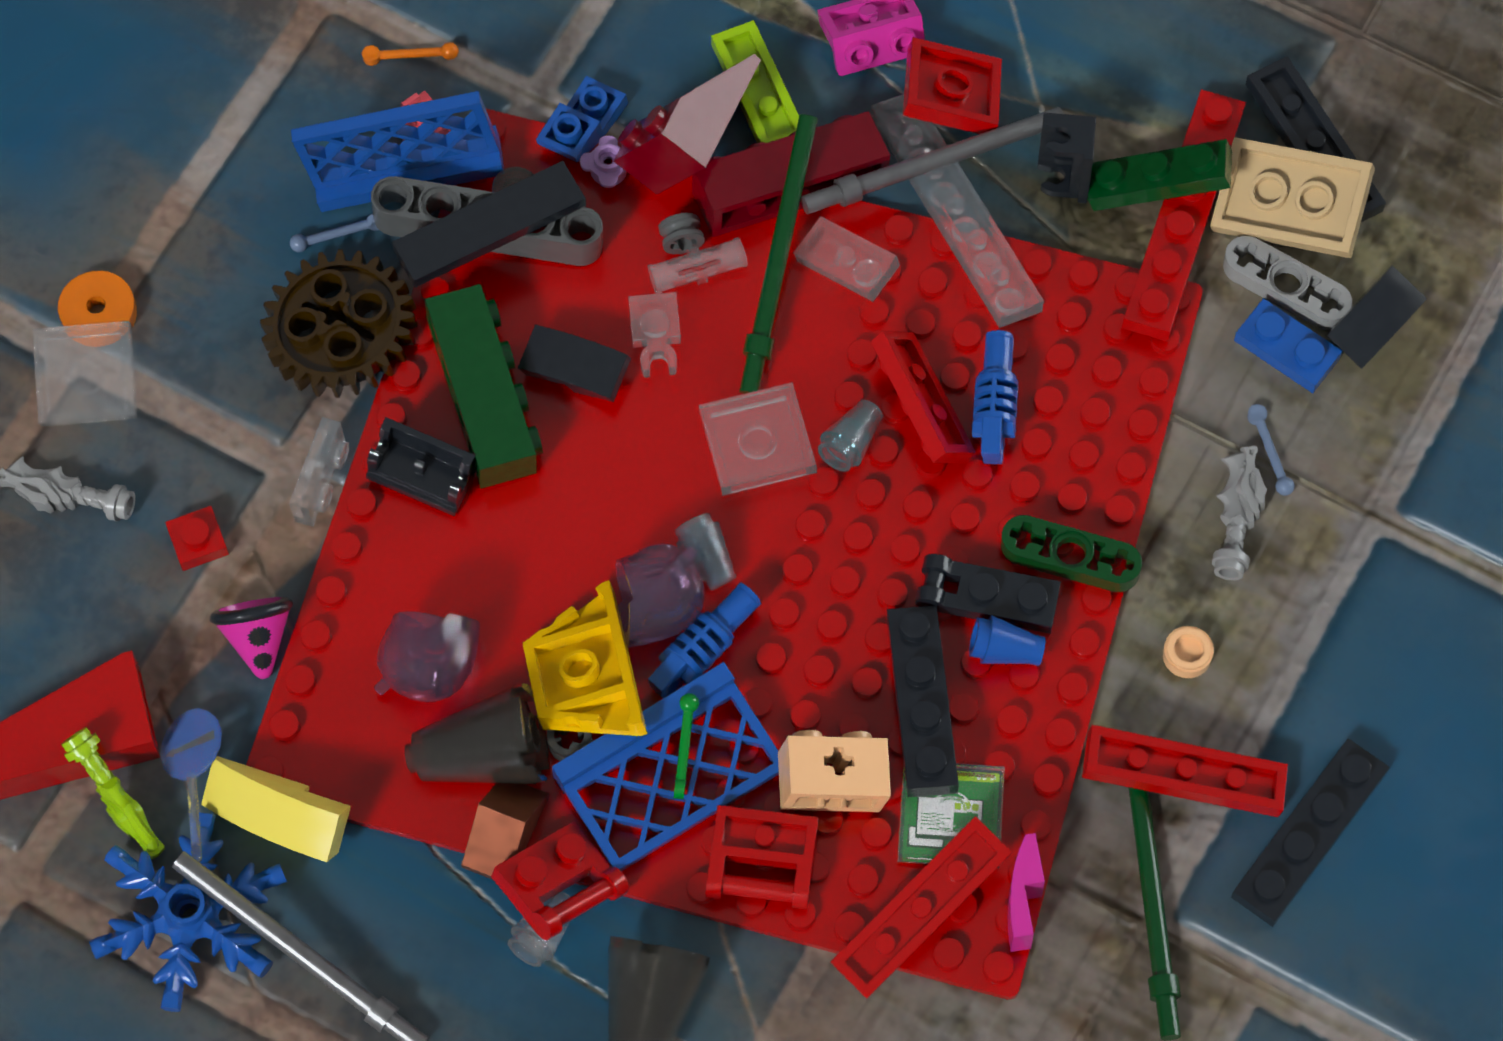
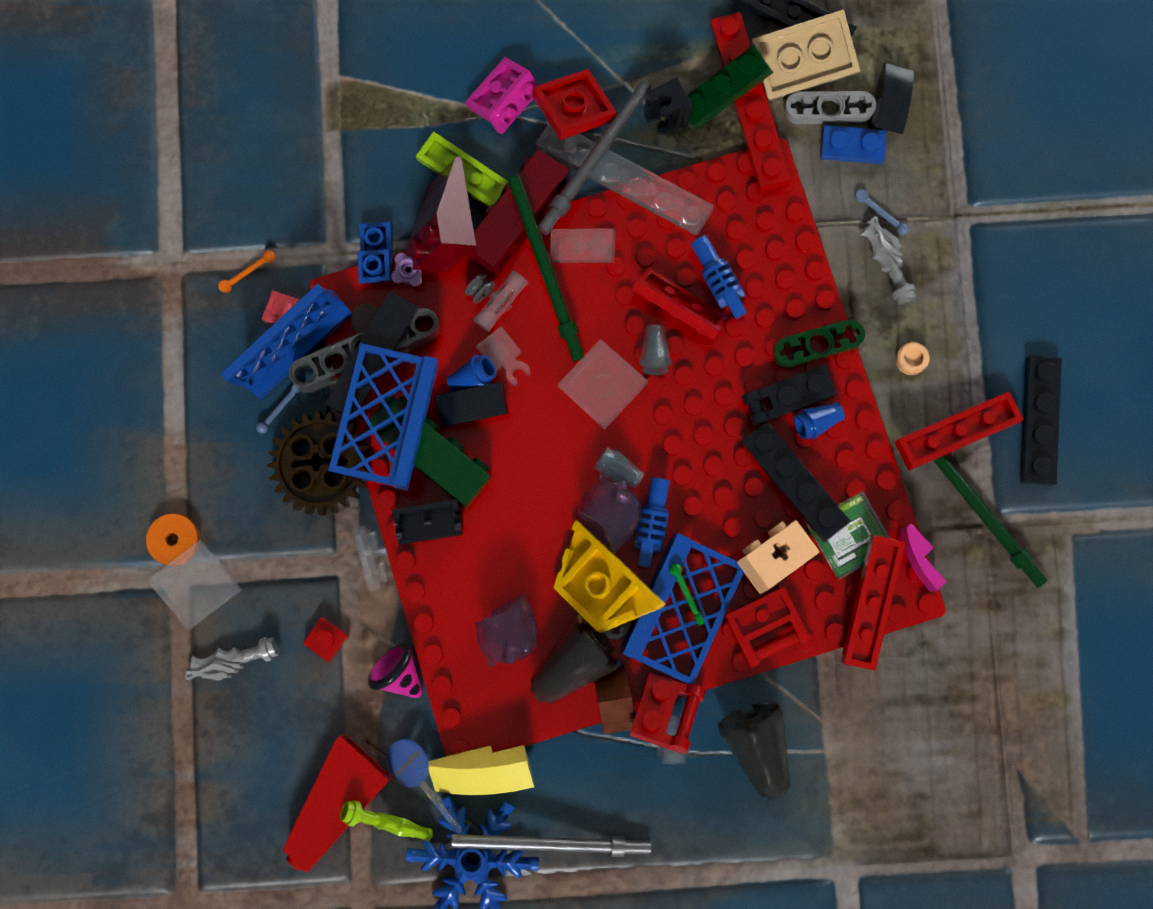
camera: 30 degrees left, 15 degrees up
none -> blue fence [328,343,439,491]
none -> blue cone [447,355,496,392]

